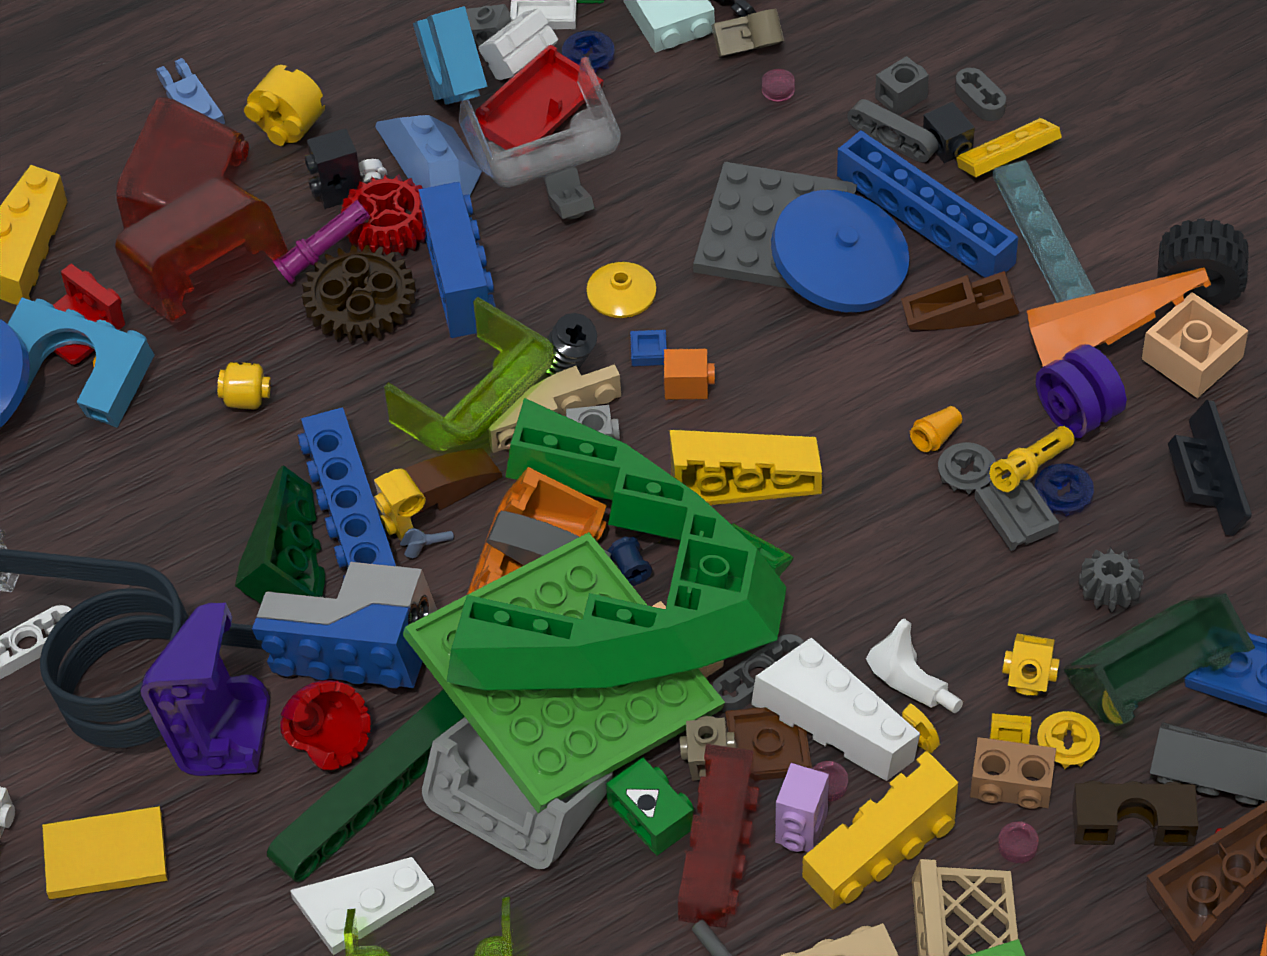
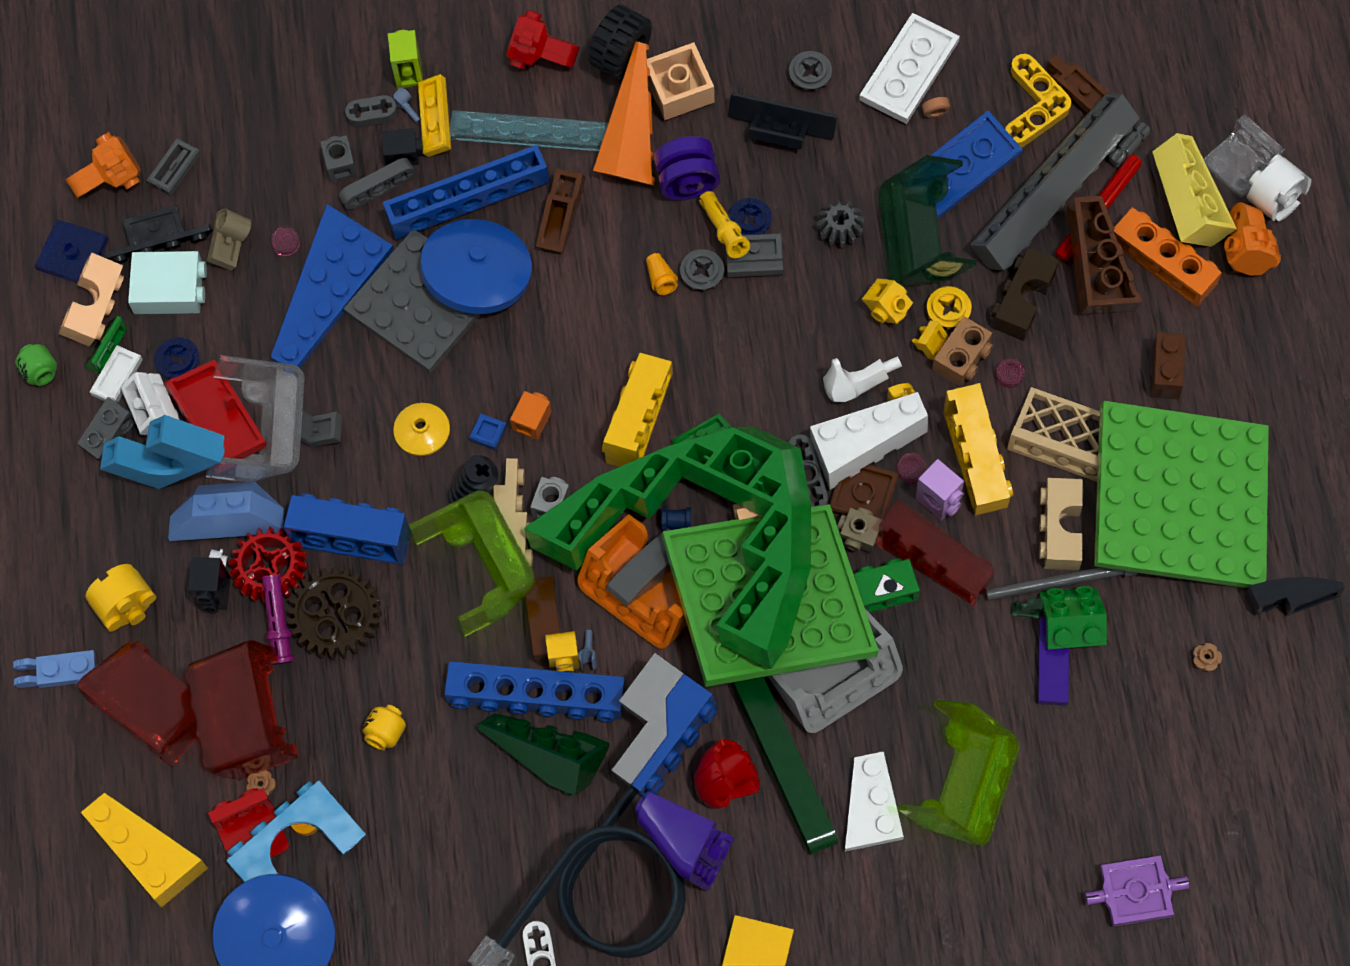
camera: 65 degrees left, 15 degrees up
none -> medium nougat plate [246,770,276,796]
none -> blue wing [271,204,394,375]
none -> lime brick [388,30,423,89]
none -> sand blue hand [393,87,421,124]
none -> red piece [506,9,580,69]

